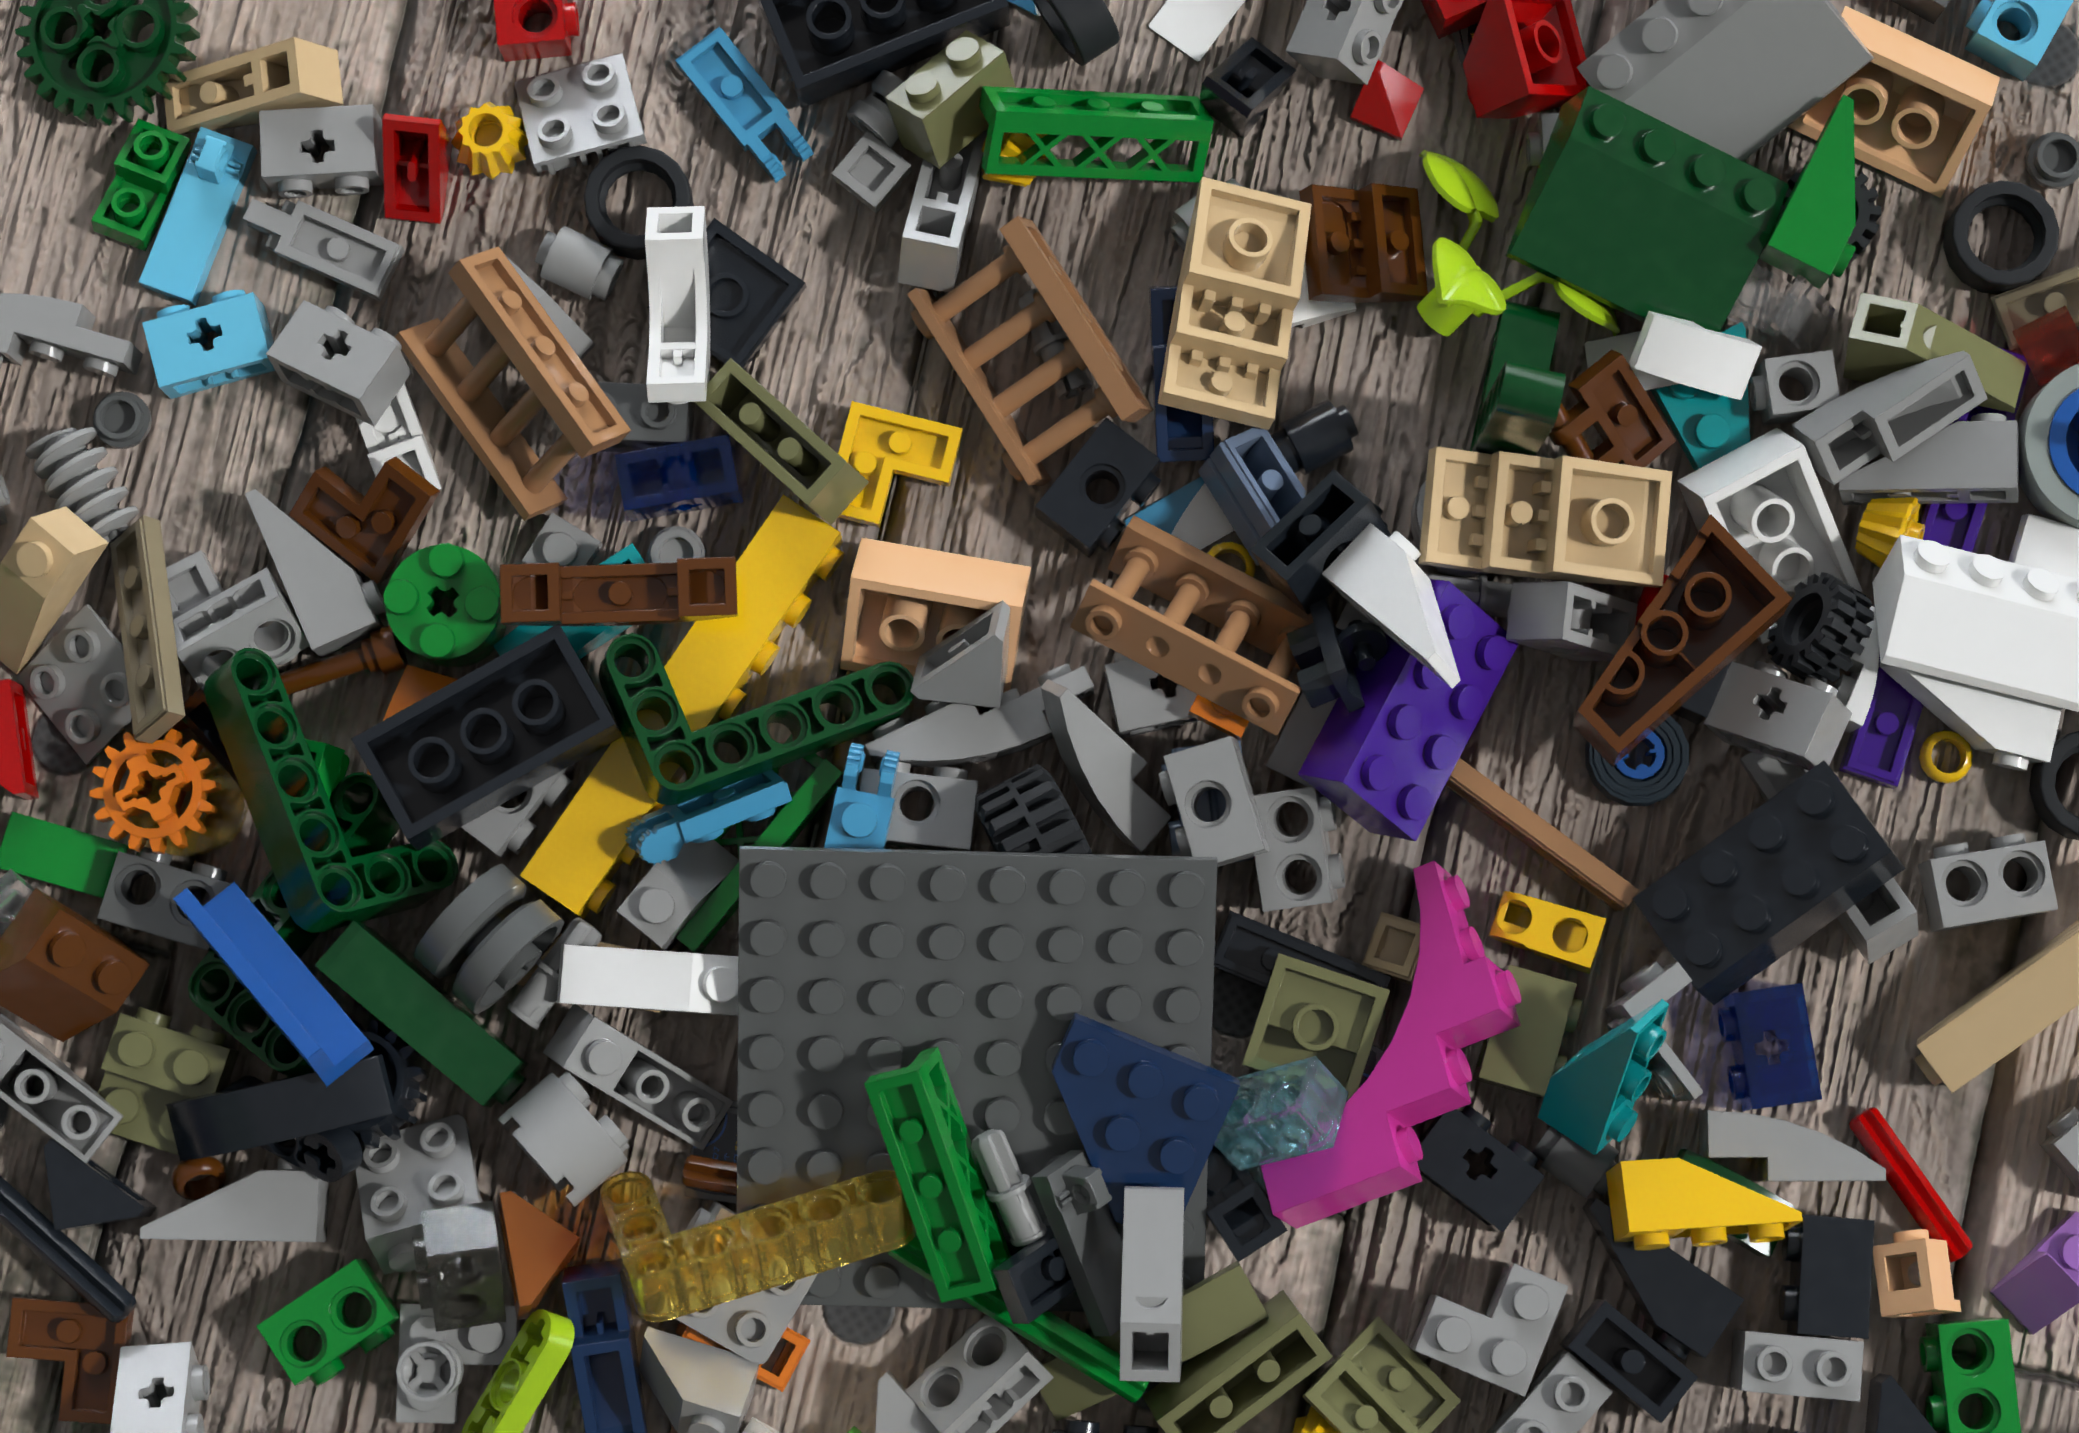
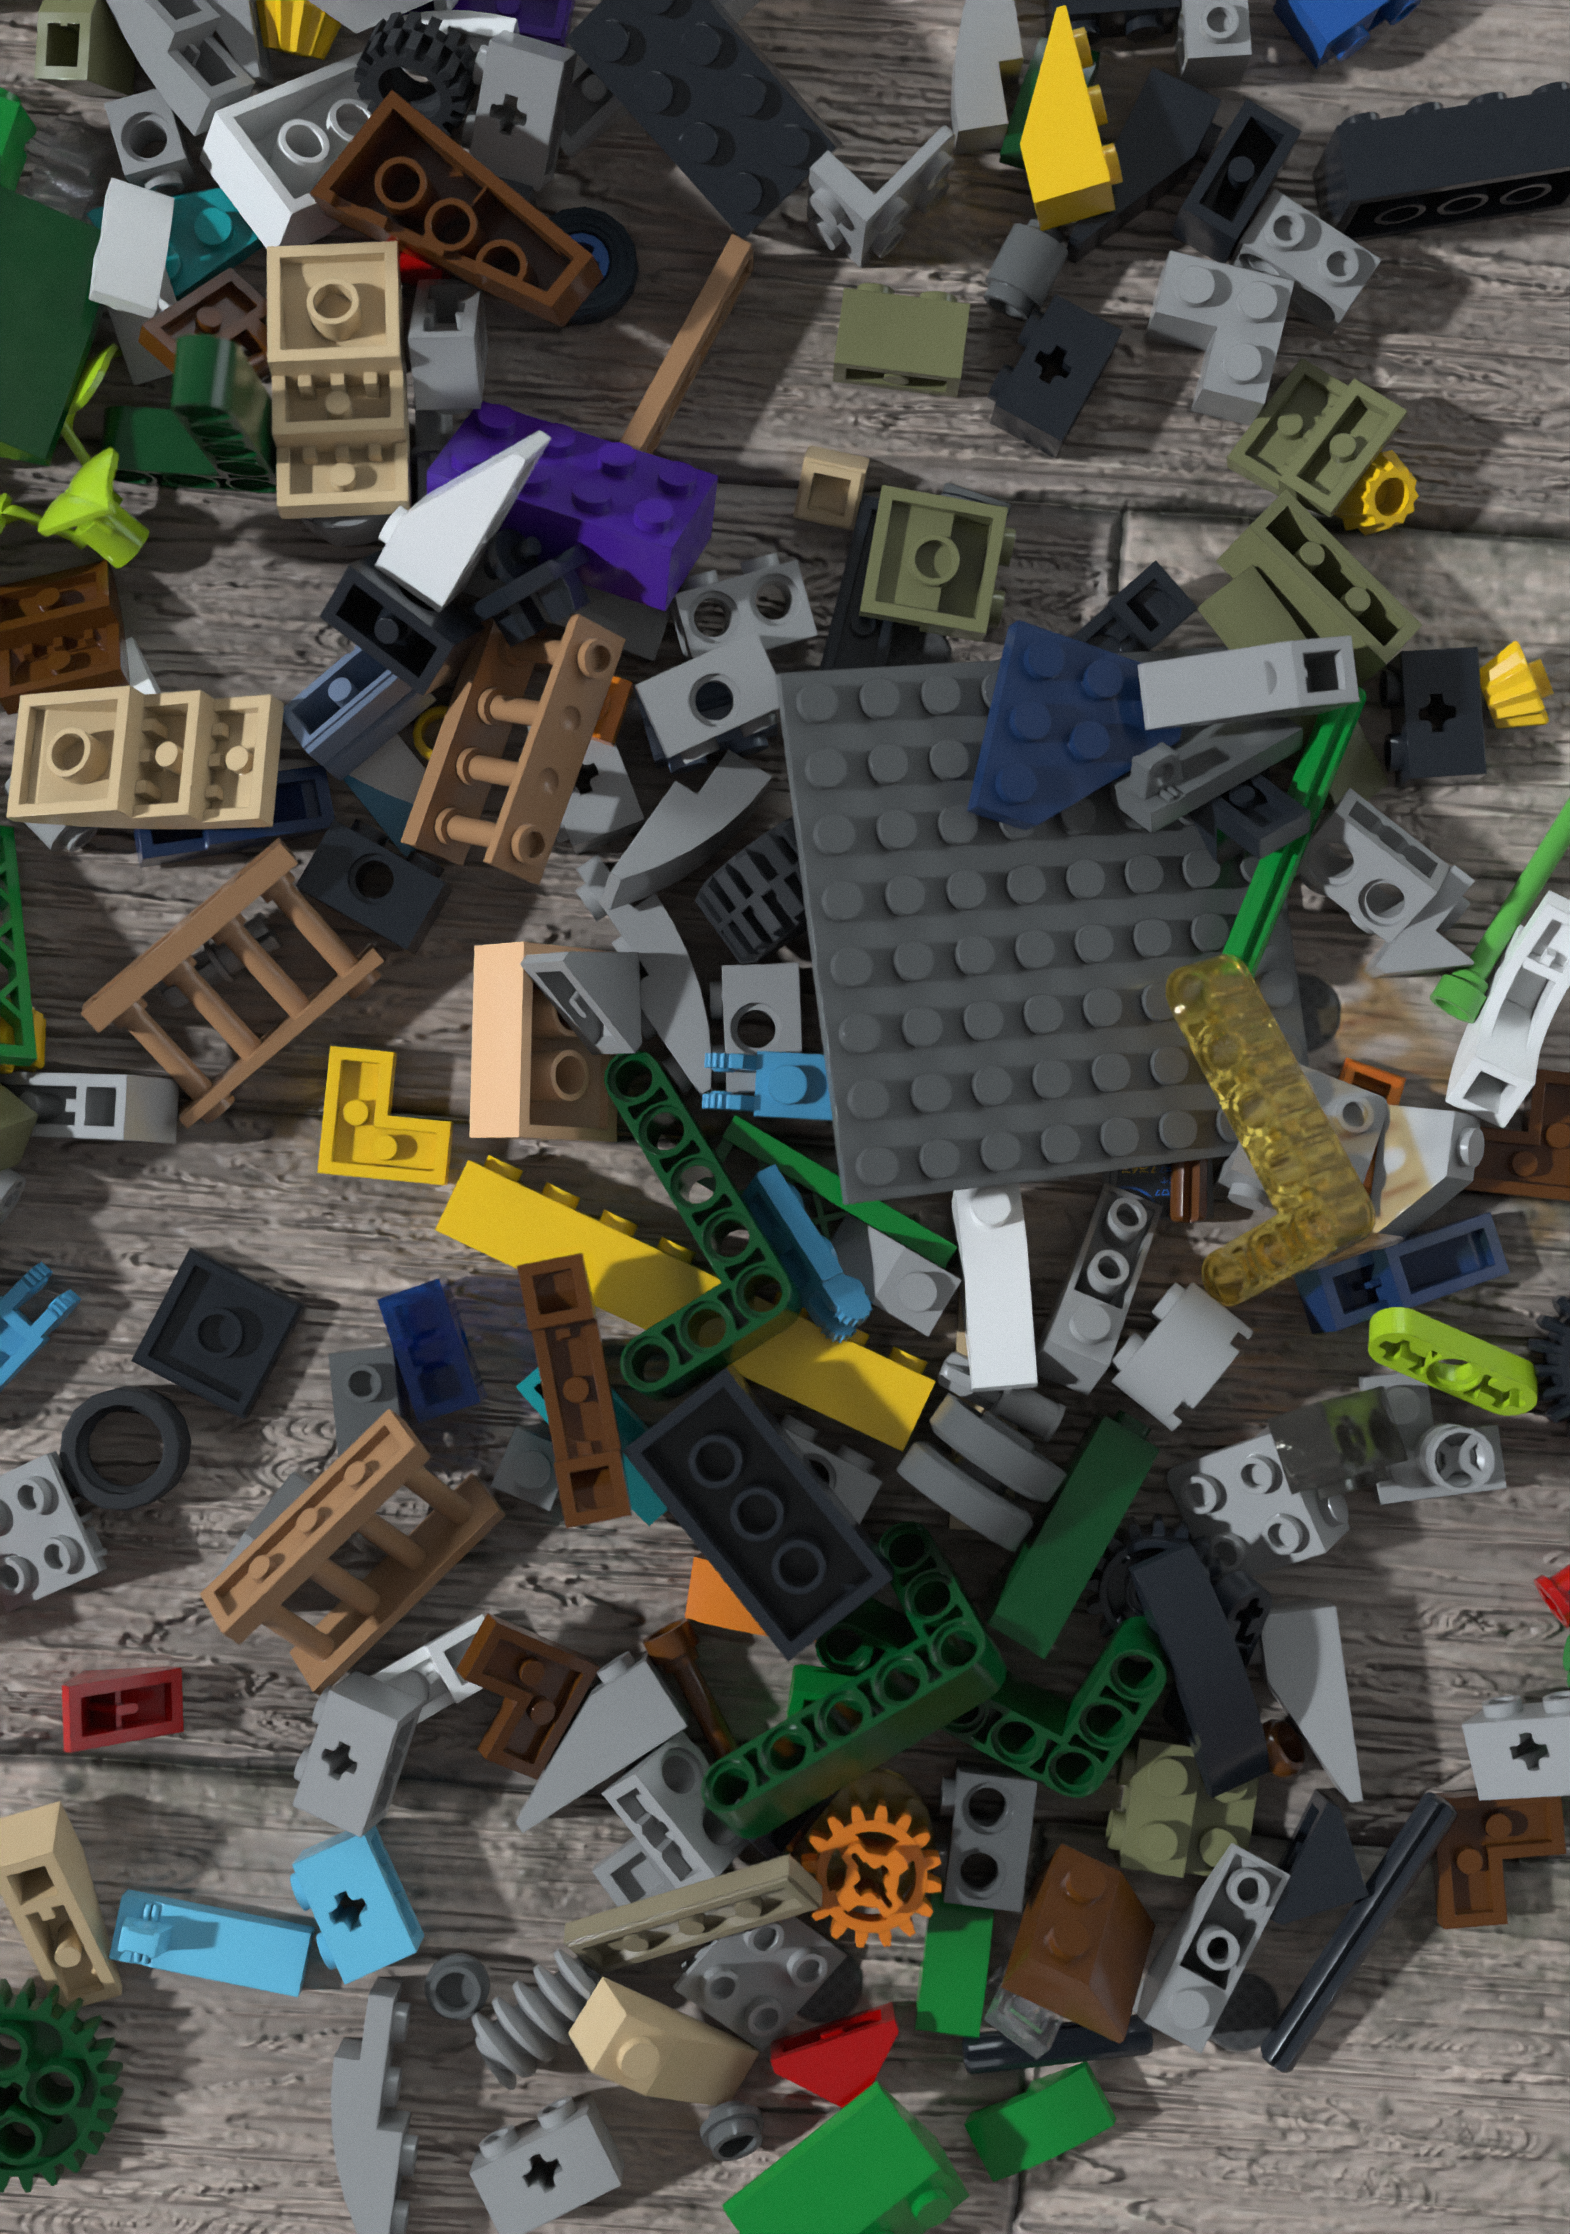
camera: 105 degrees left, 5 degrees up
green slope [91,118,191,251] -> none
blue fence [173,882,374,1087] -> none
light grey hinge [243,198,405,301] -> none
green brick [256,1259,400,1387] -> none
light grey brick [259,104,384,198] -> none
green brick [383,543,507,667] -> none
yellow piece [451,101,528,180] -> none
dark orange slope [497,1191,580,1320] -> none
light grey brick [535,226,624,301] -> none
white arch [645,206,711,404] -> none
light grey tile [648,526,707,563] -> none
olive brick [694,358,869,525] -> none
light grey plate [832,130,912,213] -> none
green fence [864,1046,1011,1303] -> none
light grey axle [972,1129,1047,1247] -> none
clear light blue brick [1214,1056,1349,1171] -> none
dark pink arch [1259,861,1521,1229] -> none
black brick [1271,399,1358,475] -> none
yellow leg [1488,891,1607,974] -> none
teal slope [1538,999,1669,1155] -> none
clear blue brick [1717,983,1822,1111] -> none

